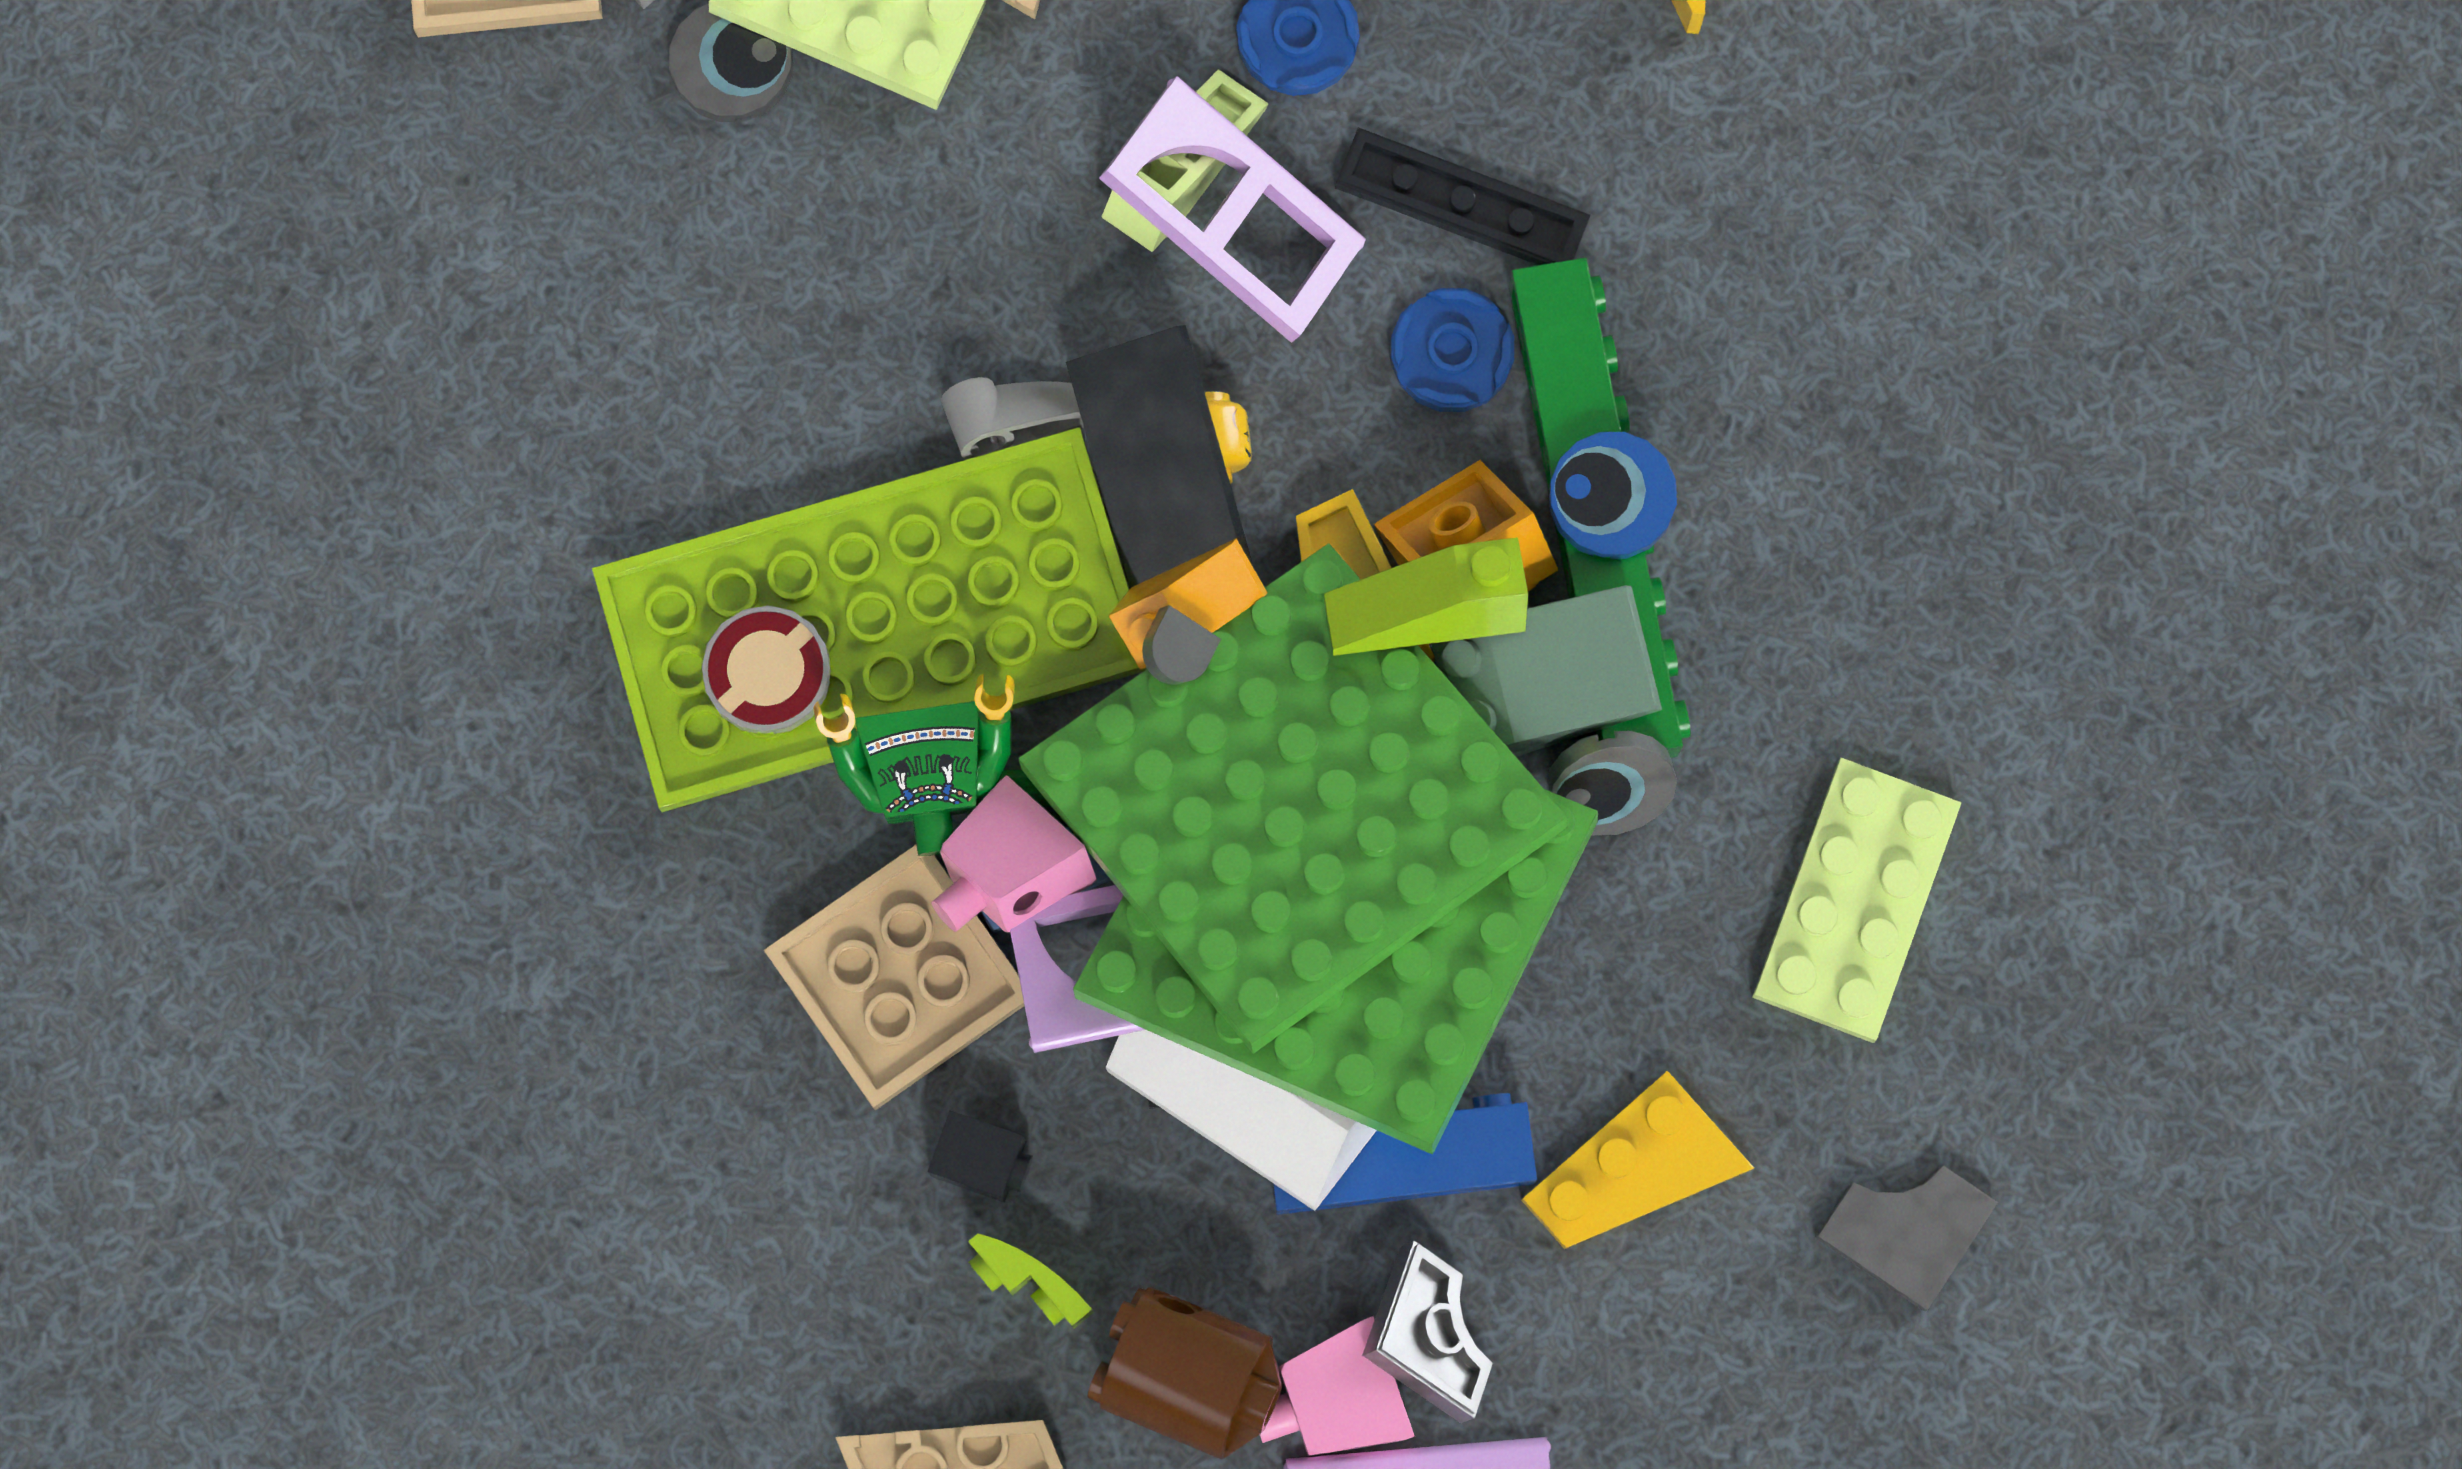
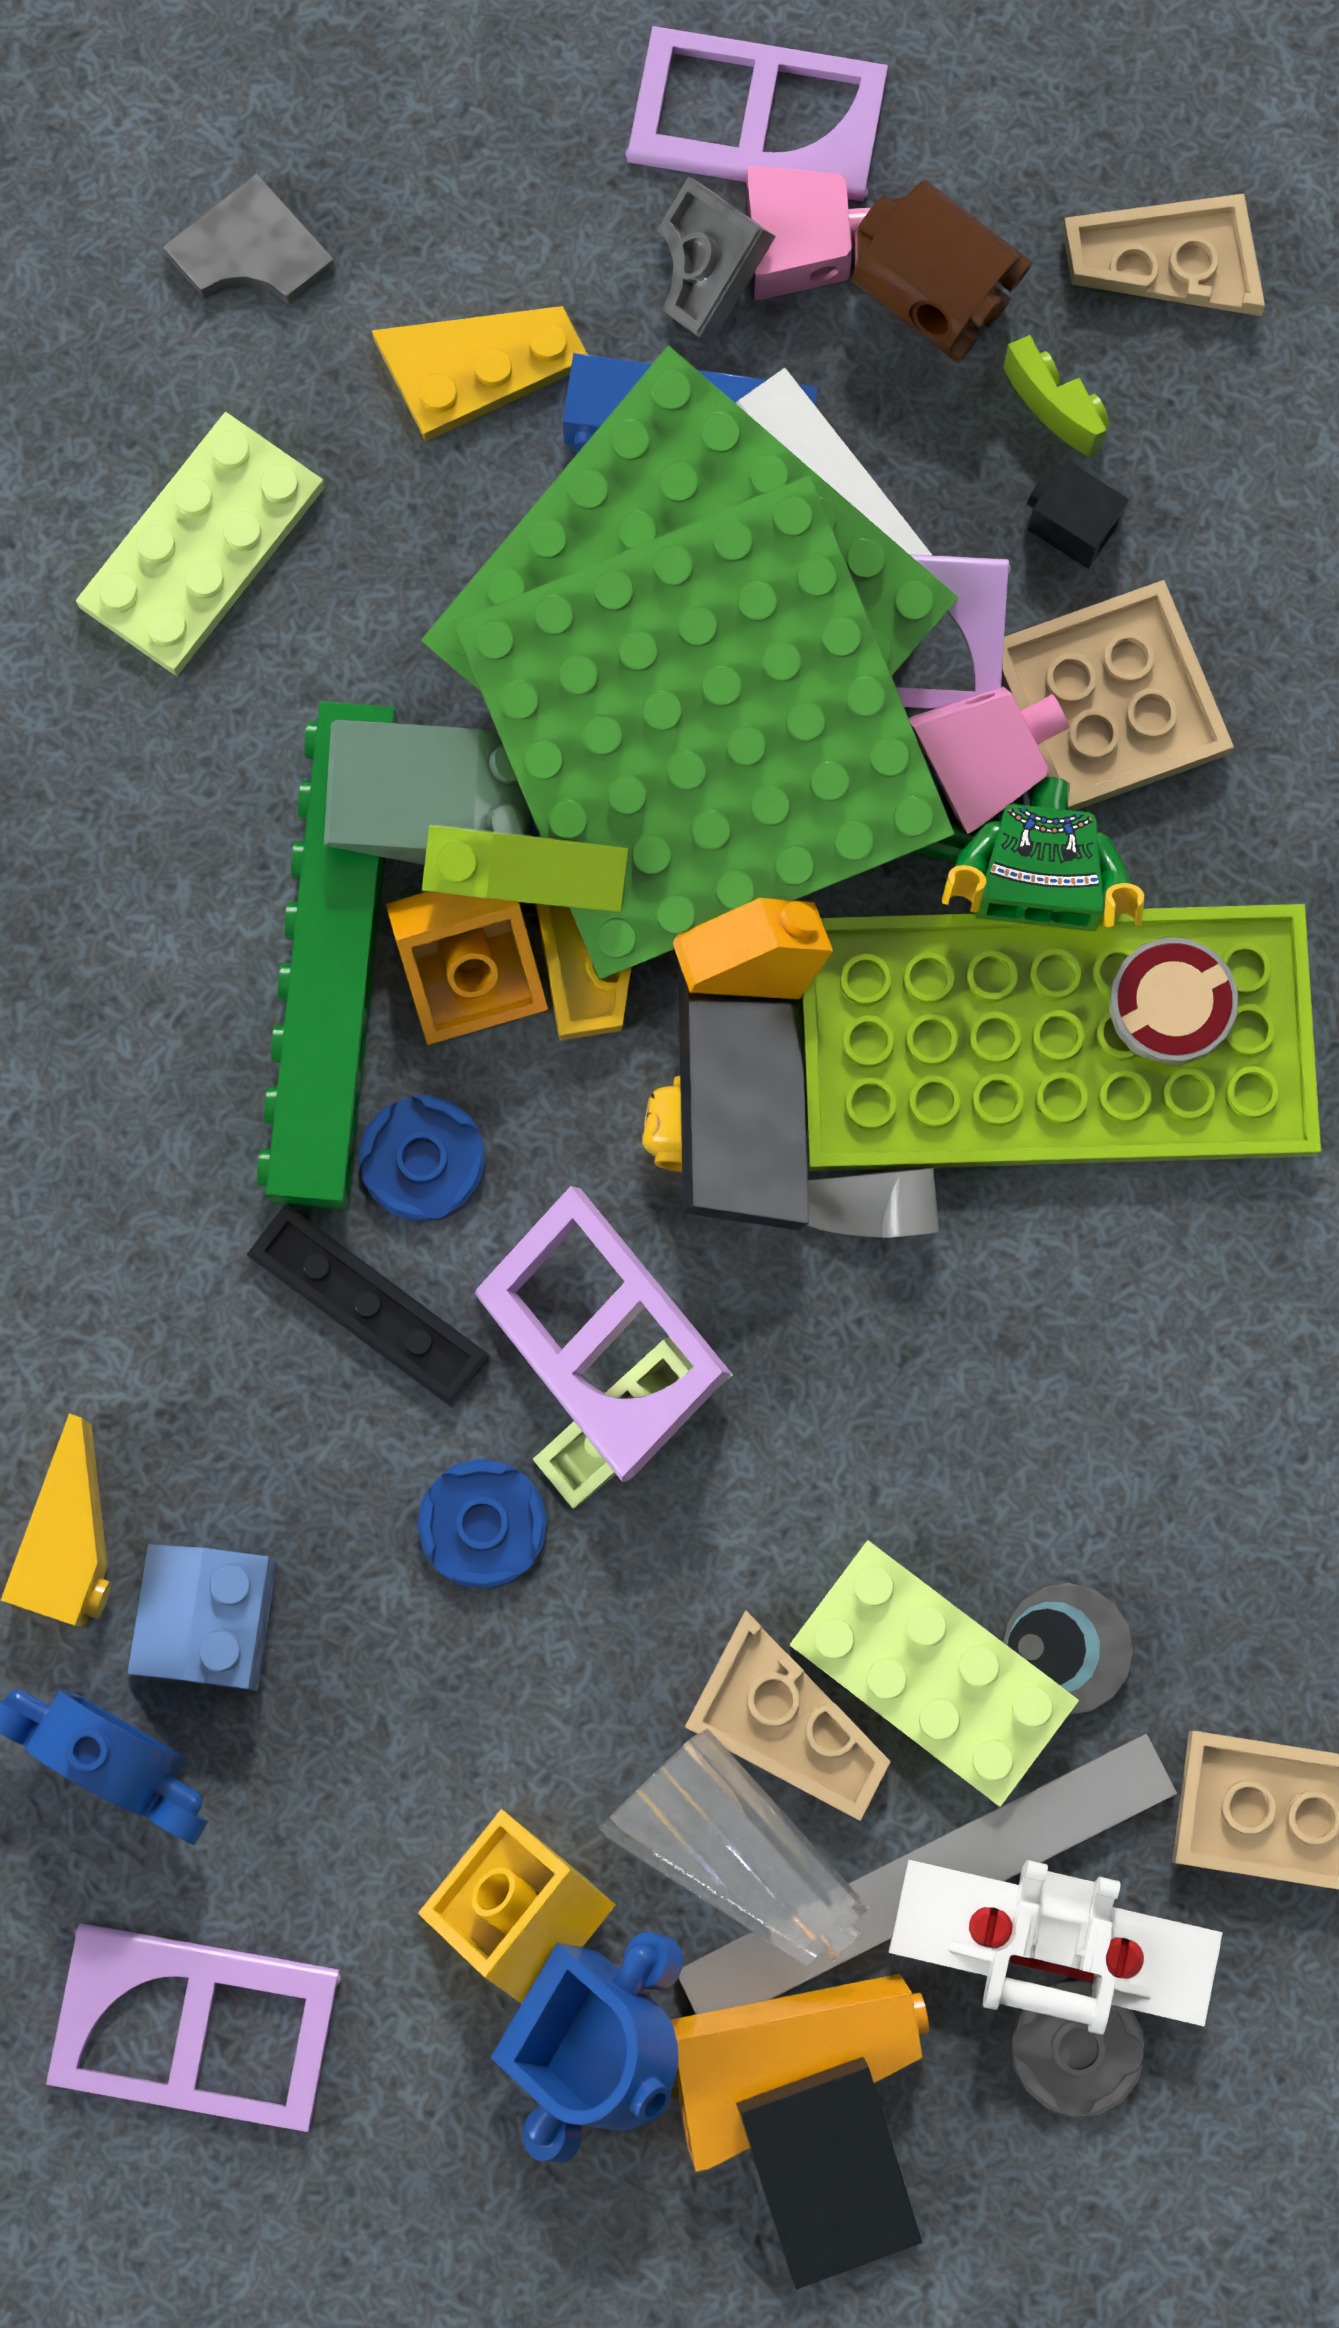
camera: 165 degrees left, 0 degrees up
dark grey tile [1142,605,1221,685] -> none
flat silver tile [1547,731,1677,836] -> none
tile [1549,432,1677,559] -> none

